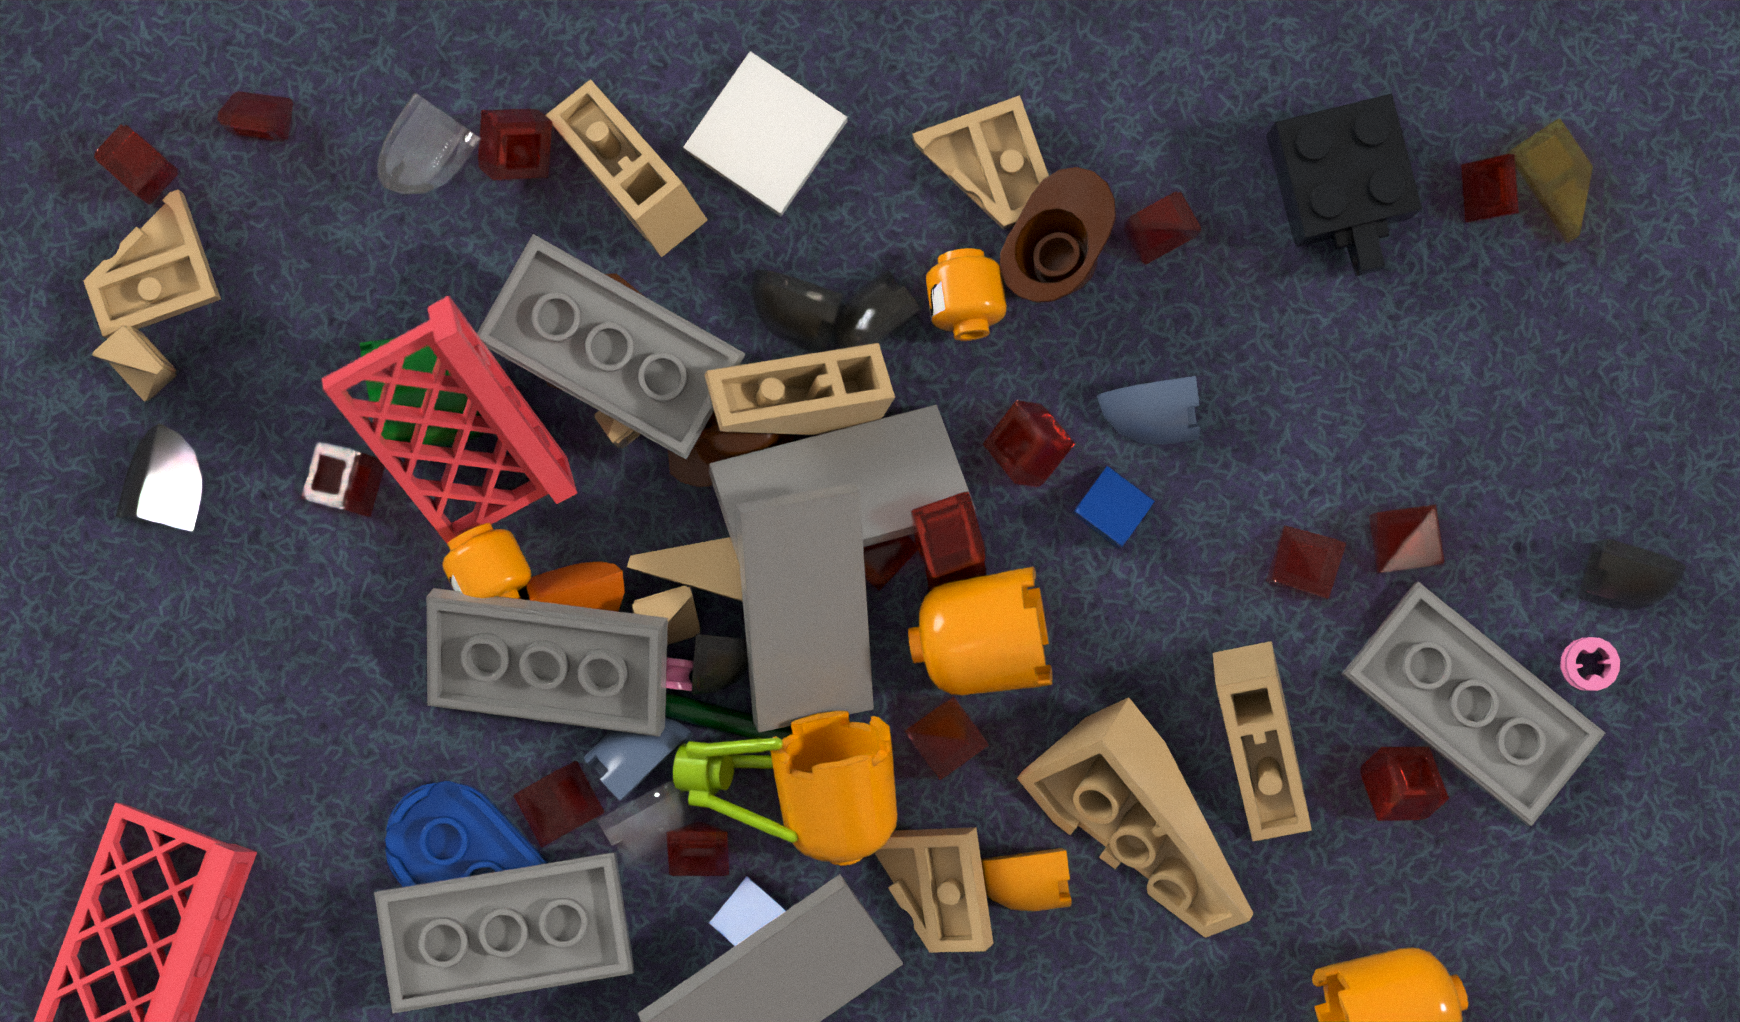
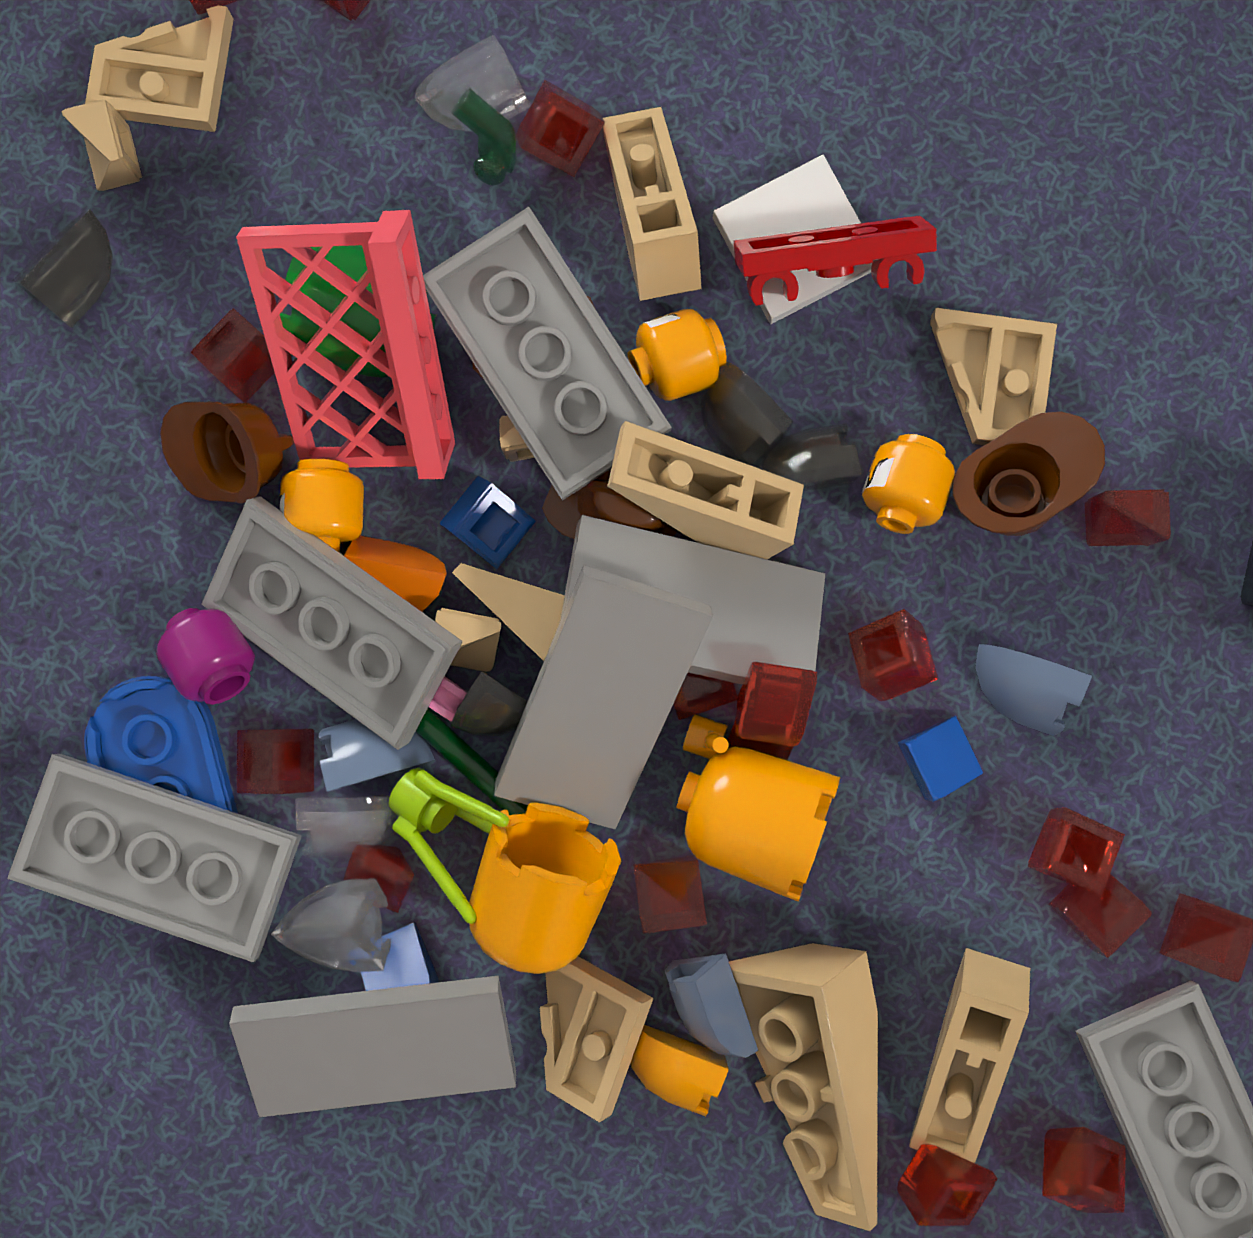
camera: 30 degrees right, 0 degrees up
none -> magenta head [156,608,255,705]
none -> reddish brown piece [160,401,294,503]
none -> clear brick [271,878,391,972]
none -> blue slope [440,476,536,569]
none -> clear green arm [451,88,517,186]
none -> light orange head [628,309,727,401]
none -> sand blue brick [665,954,759,1058]
none -> light orange hand [683,714,729,759]
none -> red plate [733,215,937,306]
none -> clear red slope [897,1144,998,1226]
none -> clear red slope [1028,807,1125,895]

